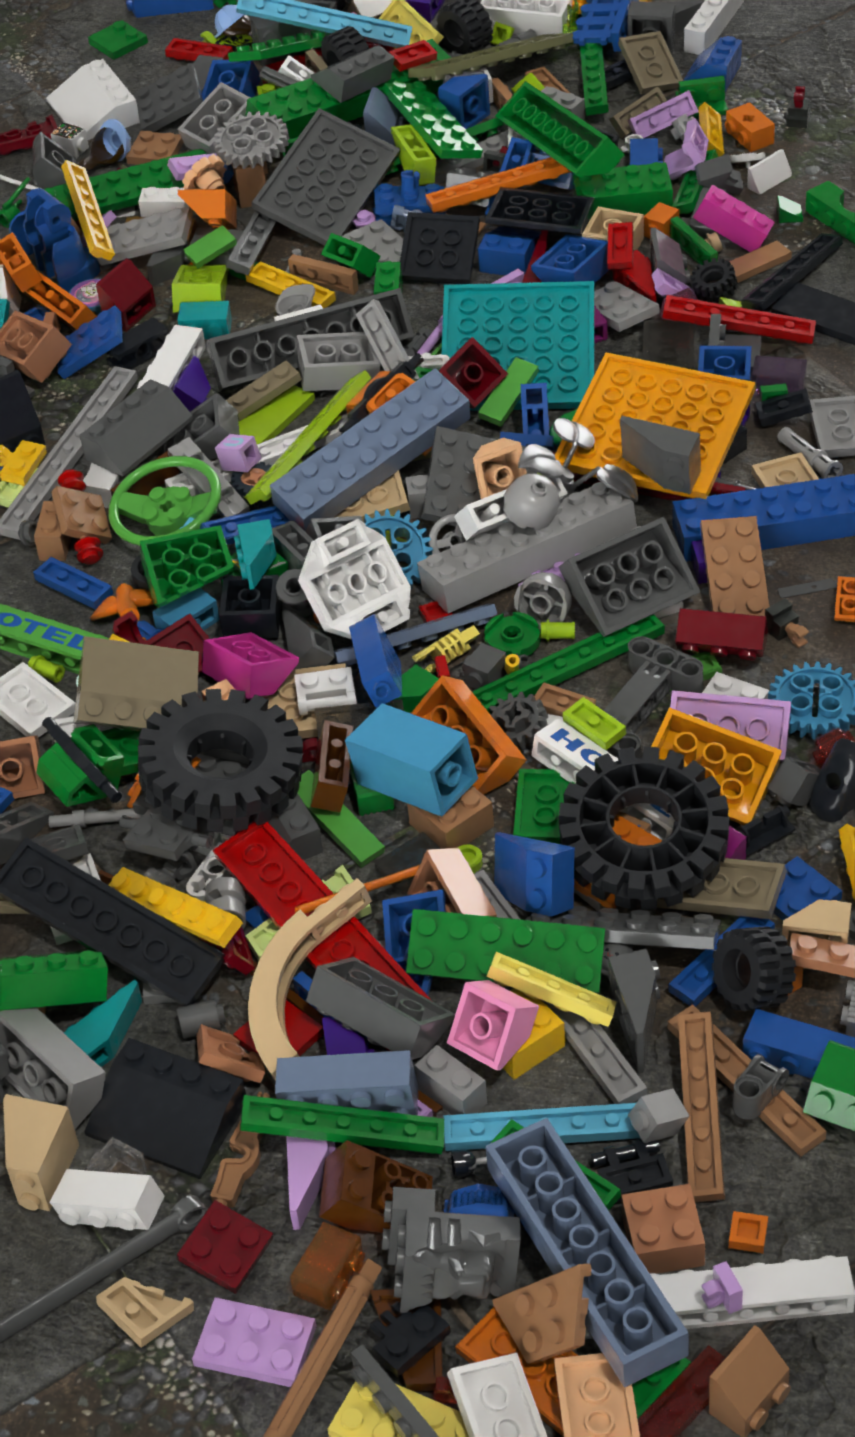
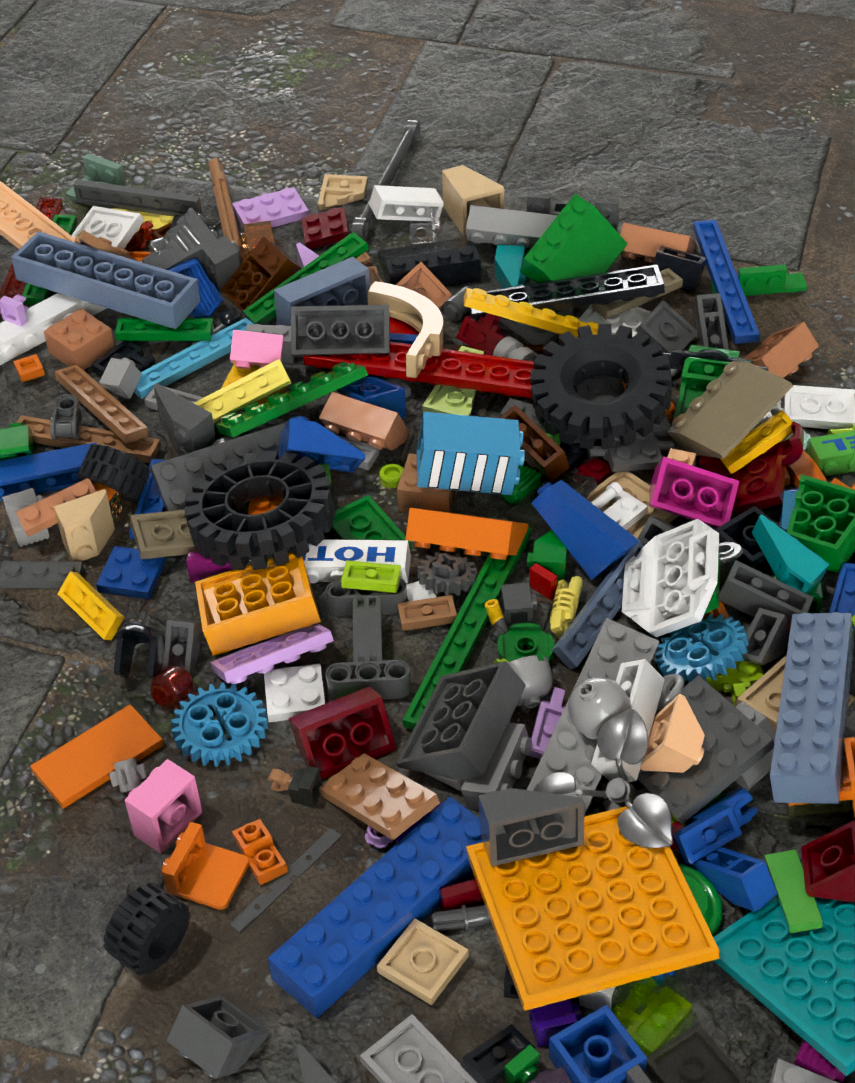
camera: 140 degrees right, 0 degrees up
orange axle [295,865,420,914] -> none
black hinge [737,805,796,857] -> none
light grey pin [777,427,843,479] -> none

